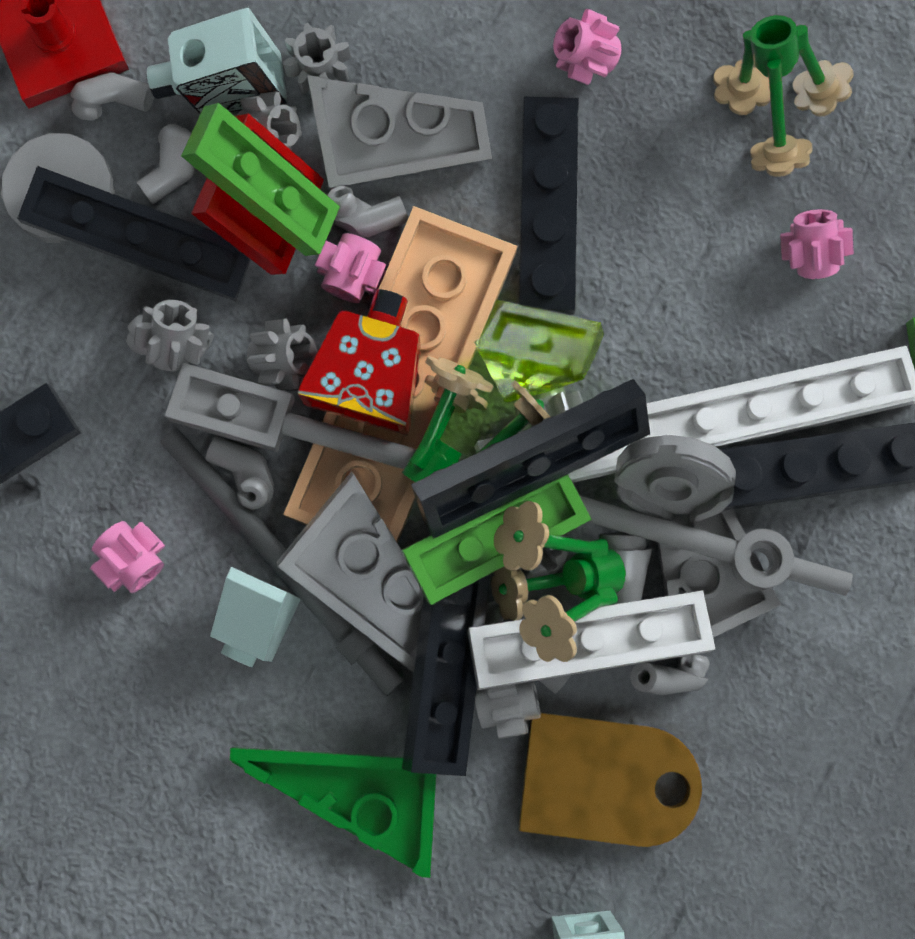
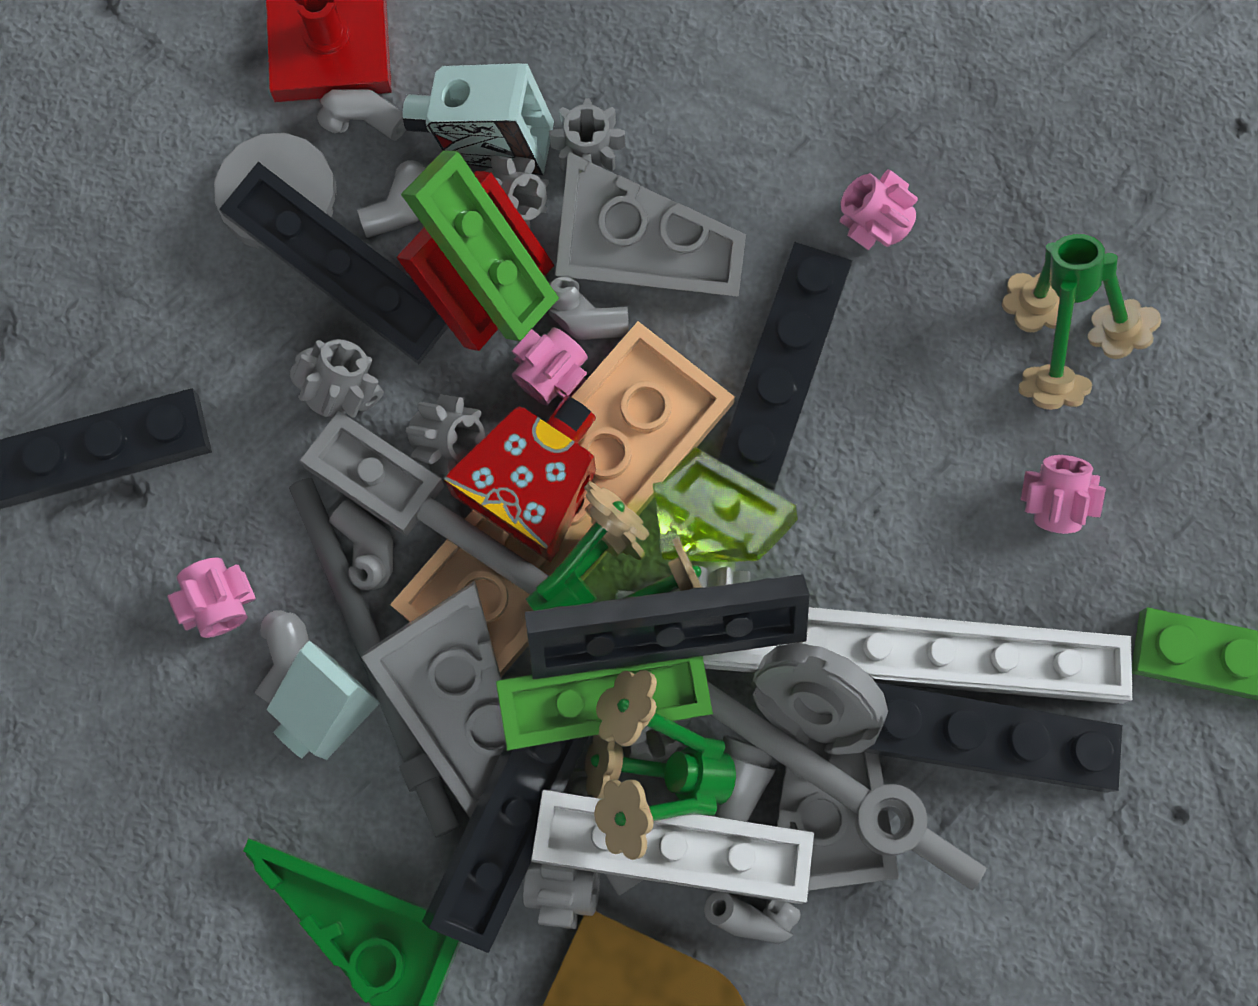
camera: 20 degrees right, 5 degrees down
none -> light grey arm [254,610,310,704]

